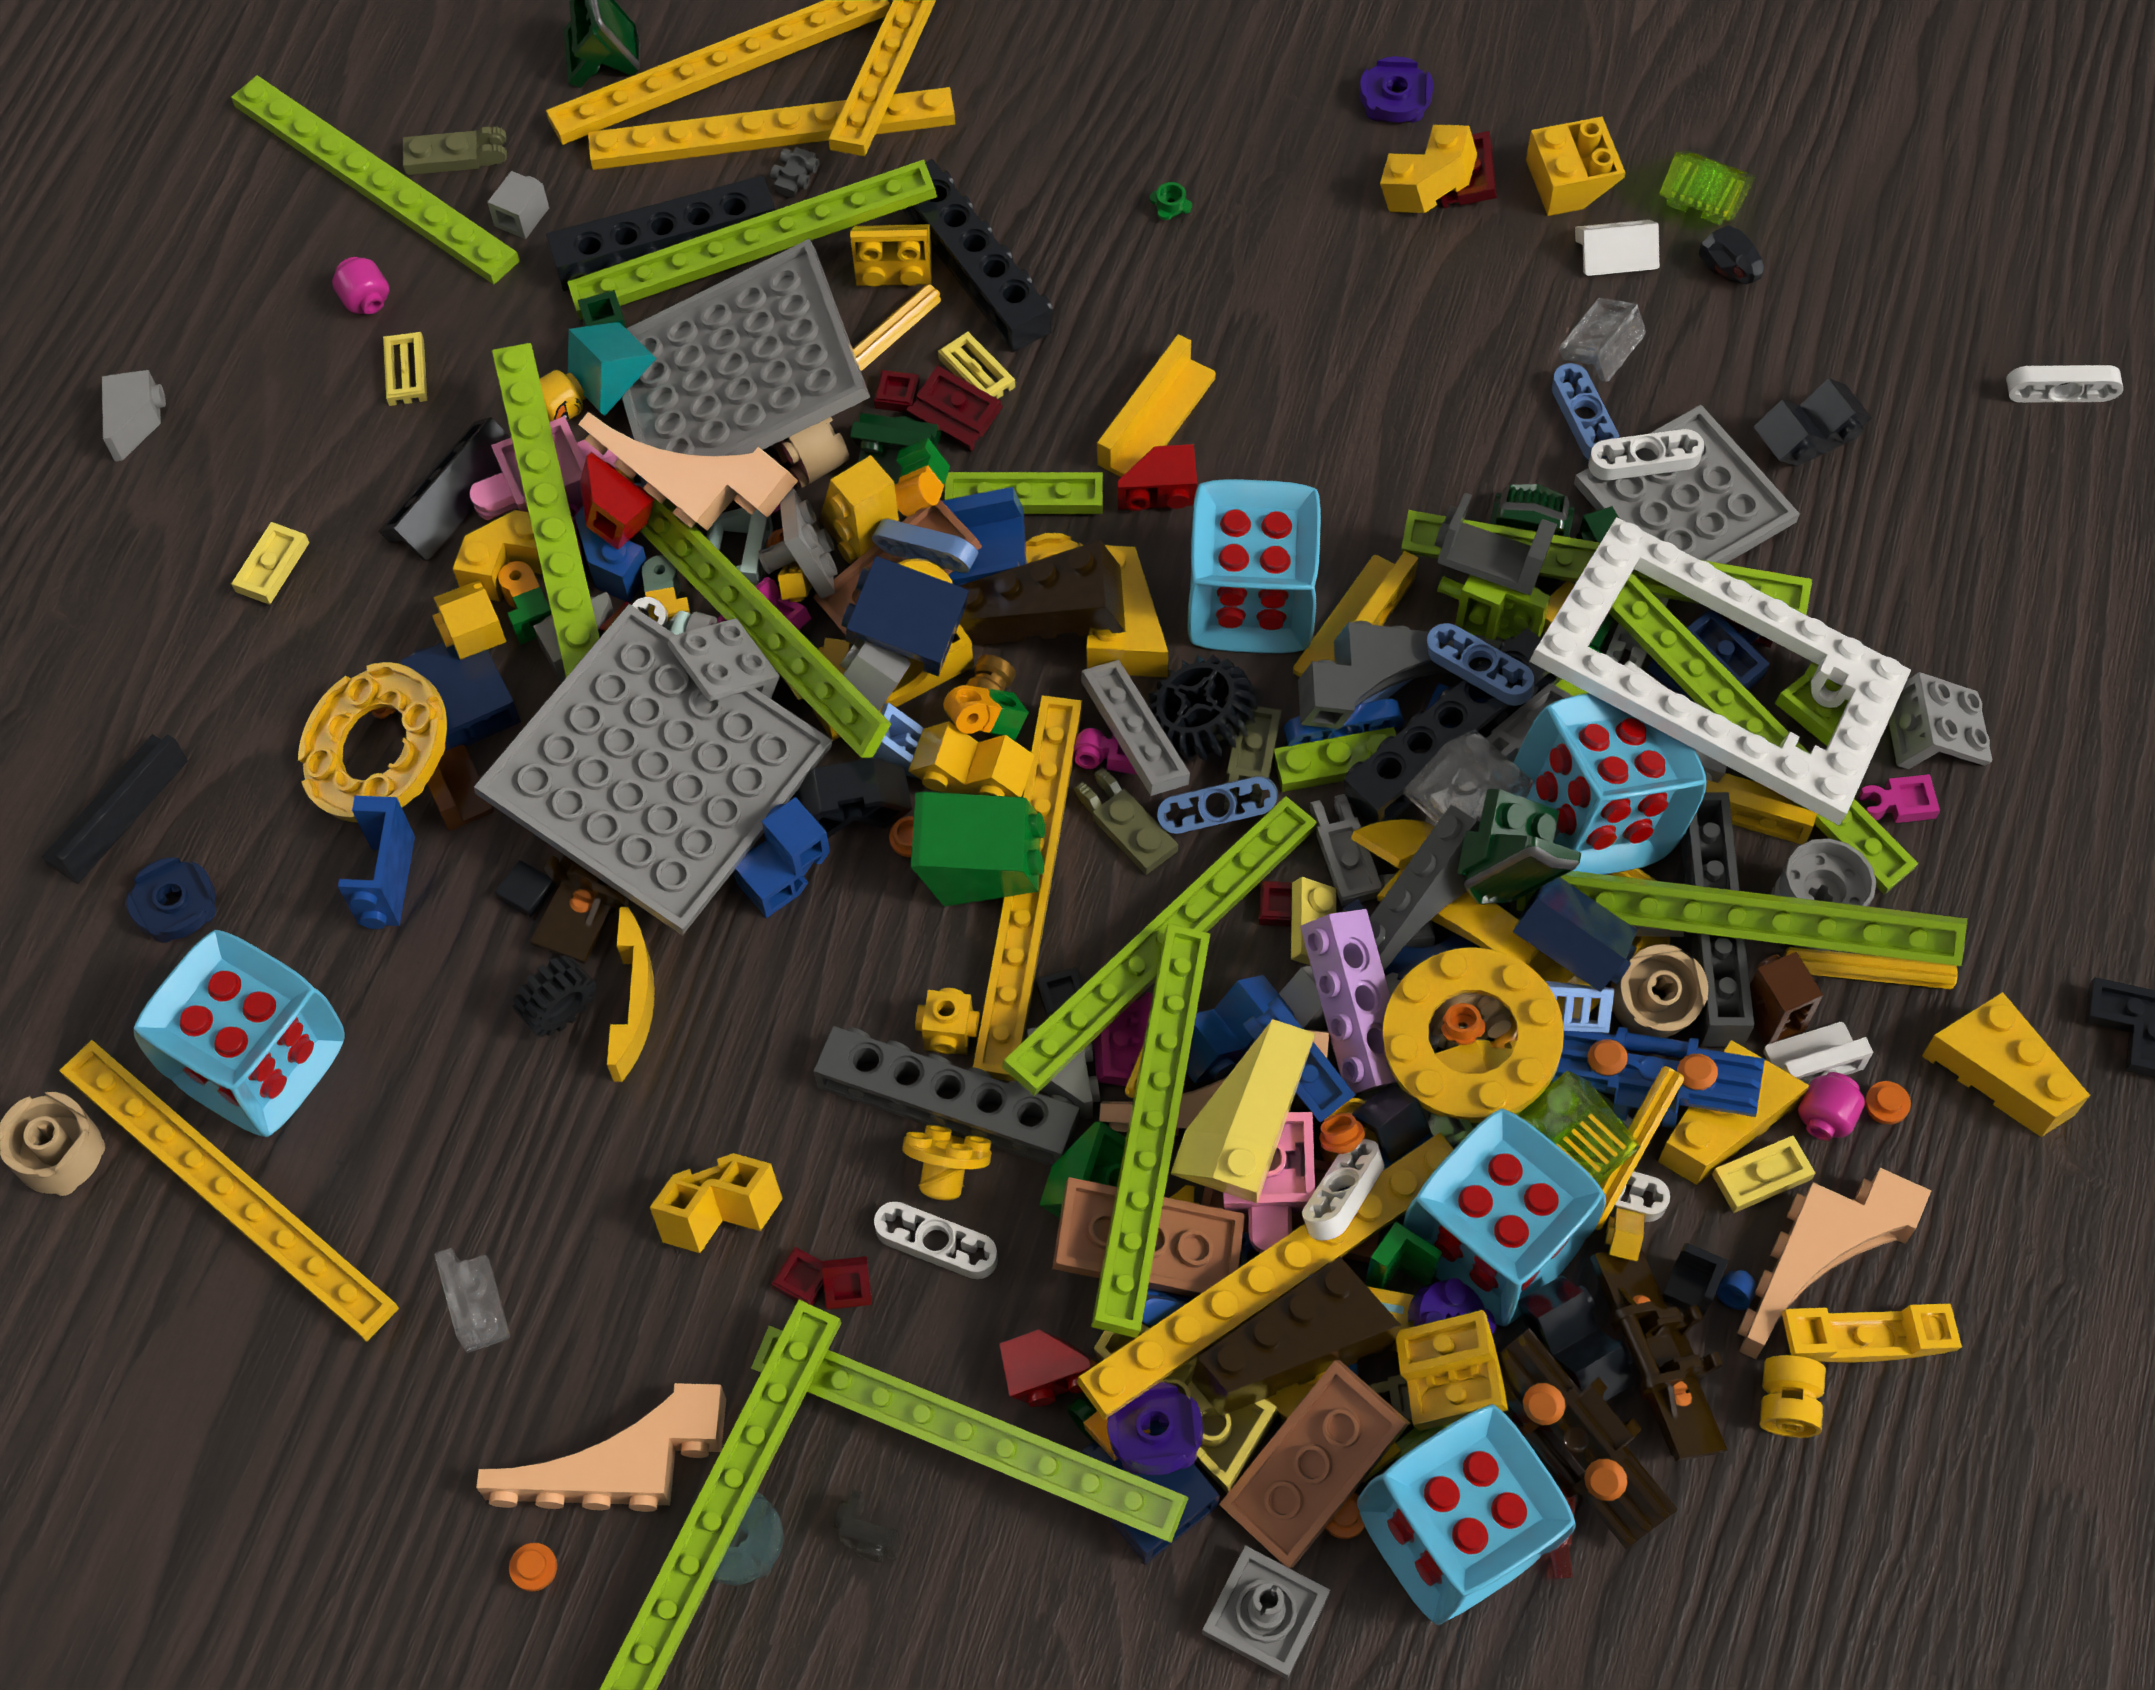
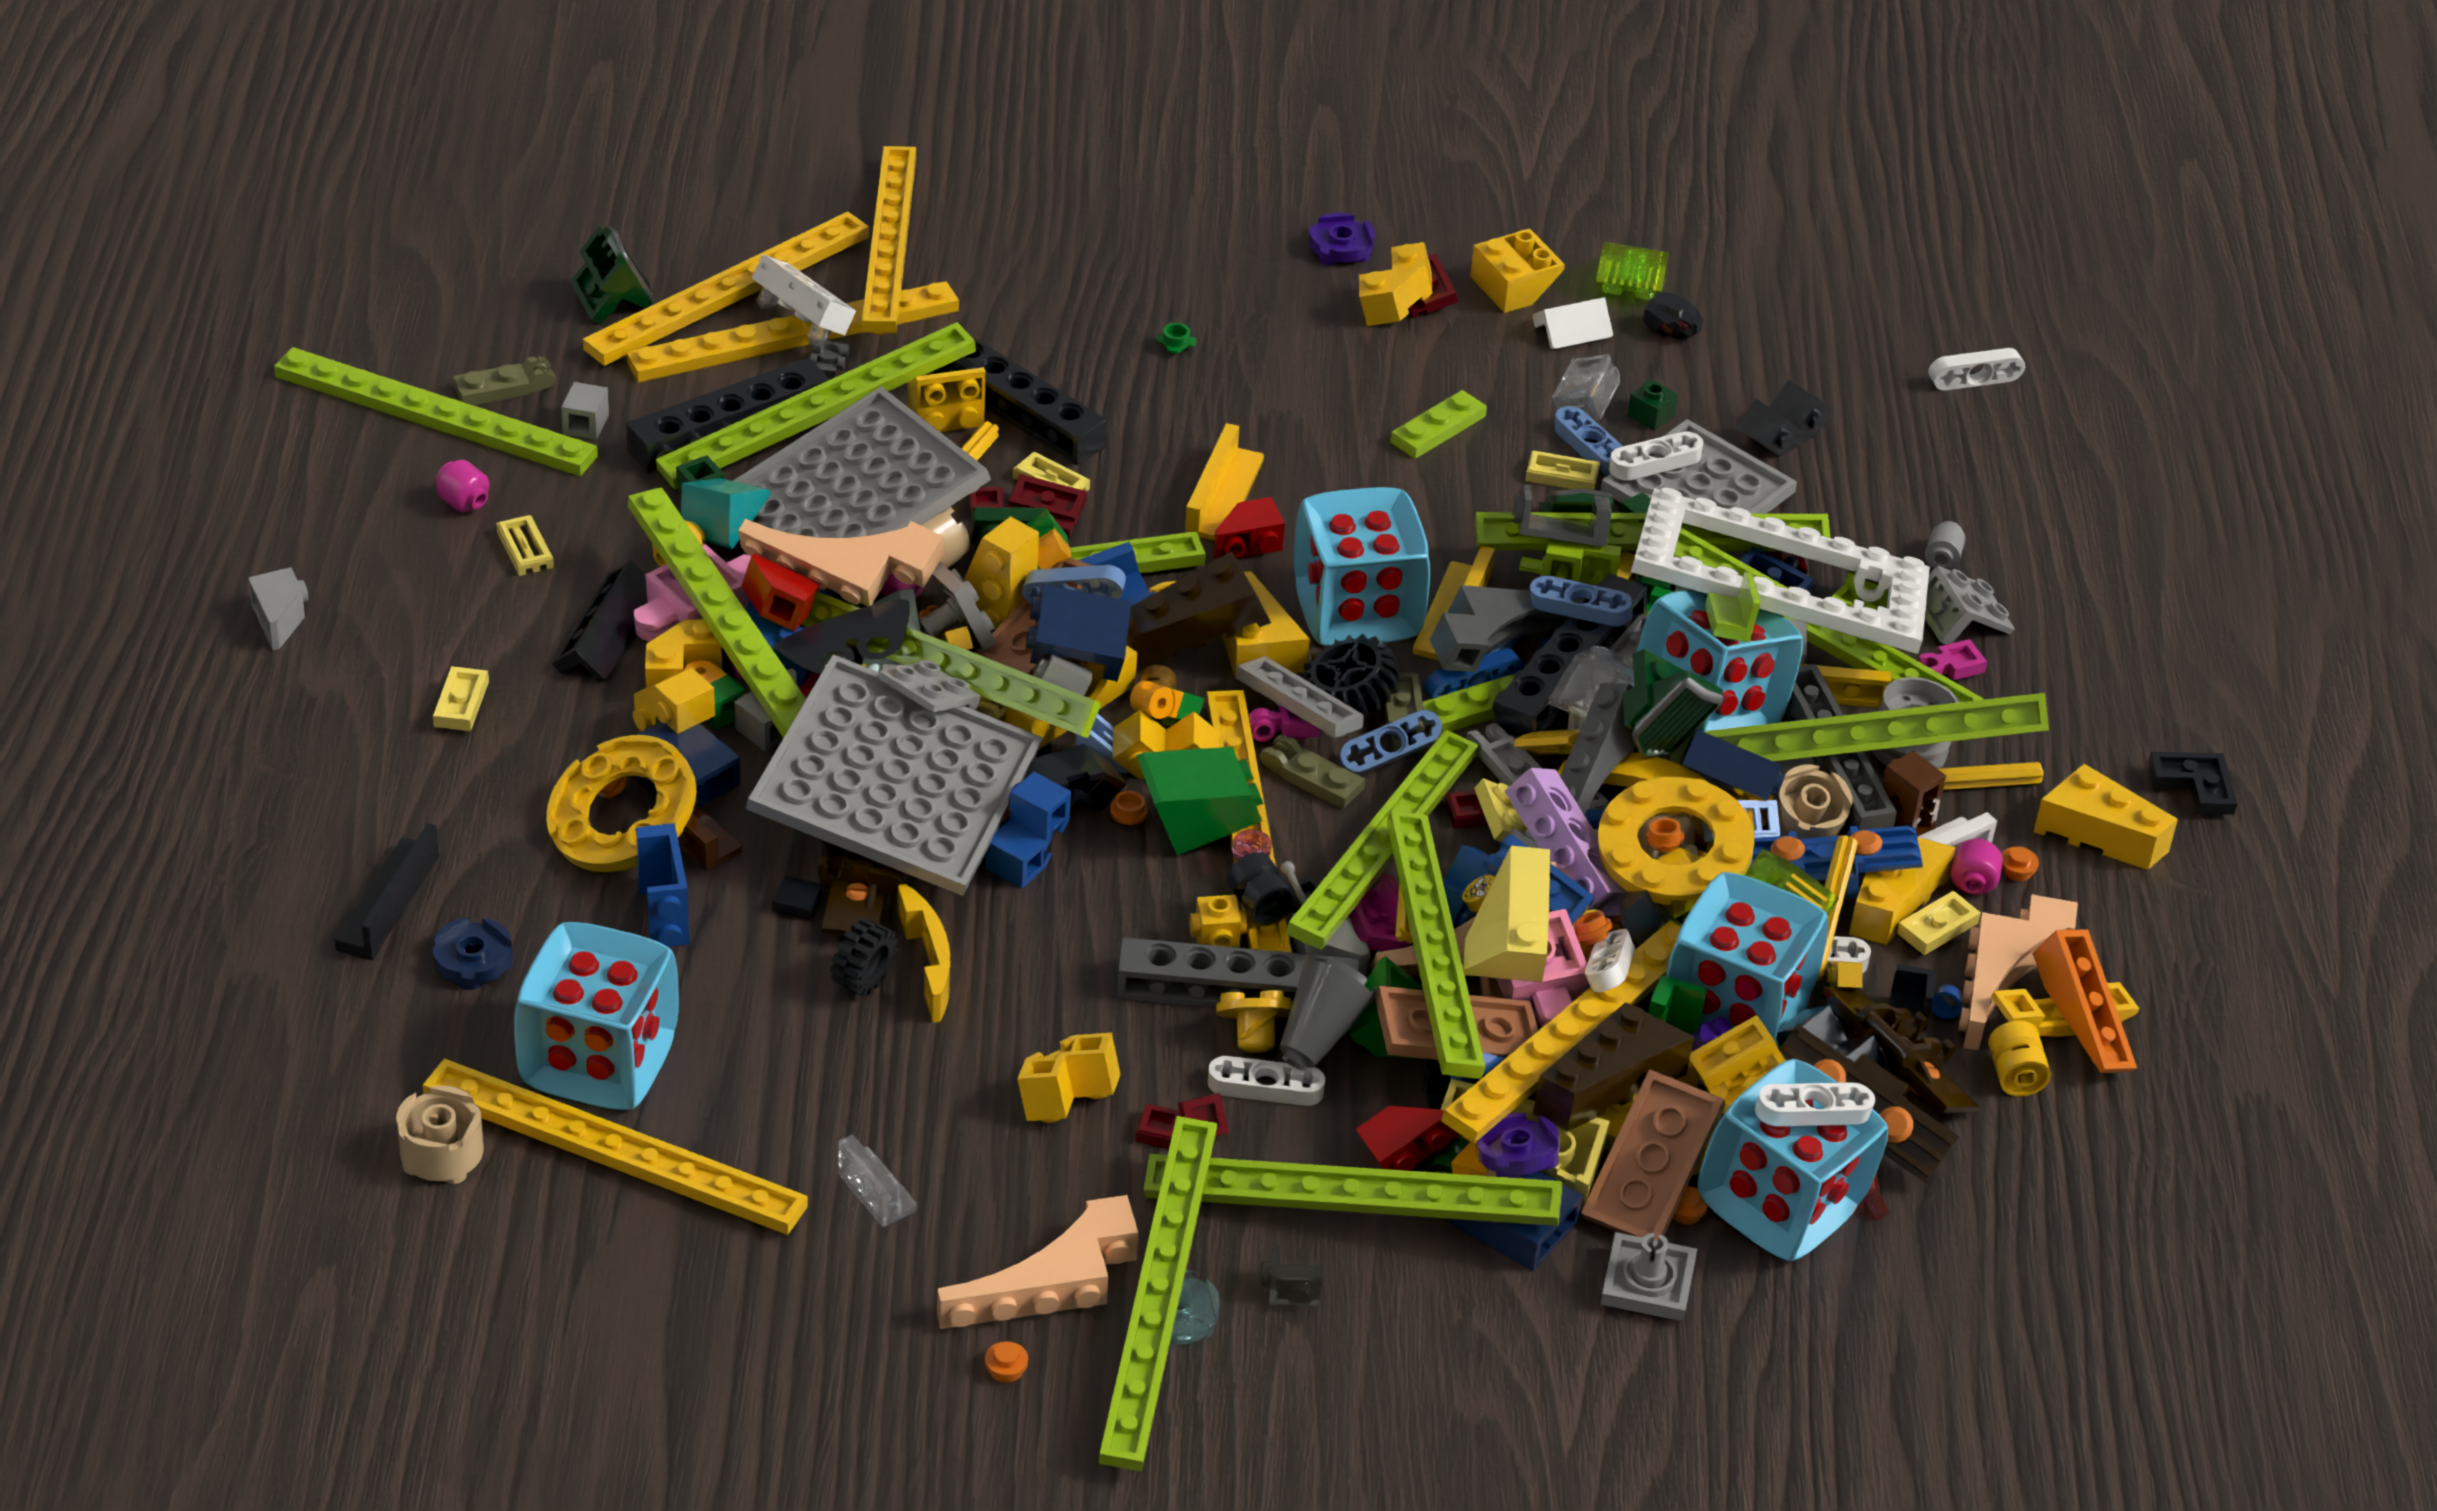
camera: 20 degrees left, 20 degrees down
none -> white piece [752,254,856,347]
none -> black piece [775,599,910,674]
none -> black wheel [1226,852,1296,926]
none -> tile [1232,829,1272,860]
none -> dark grey cone [1279,953,1377,1070]
none -> light grey hinge [1280,861,1307,906]
none -> lime plate [1390,390,1487,459]
none -> yellow tile [1462,875,1495,912]
none -> light yellow tile [1525,451,1600,490]
none -> dark green plate [1627,379,1678,431]
none -> lime panel [1705,572,1761,642]
none -> white beam [1755,1082,1875,1126]
none -> light grey brick [1925,521,1966,570]
none -> orange slope [2032,929,2137,1073]

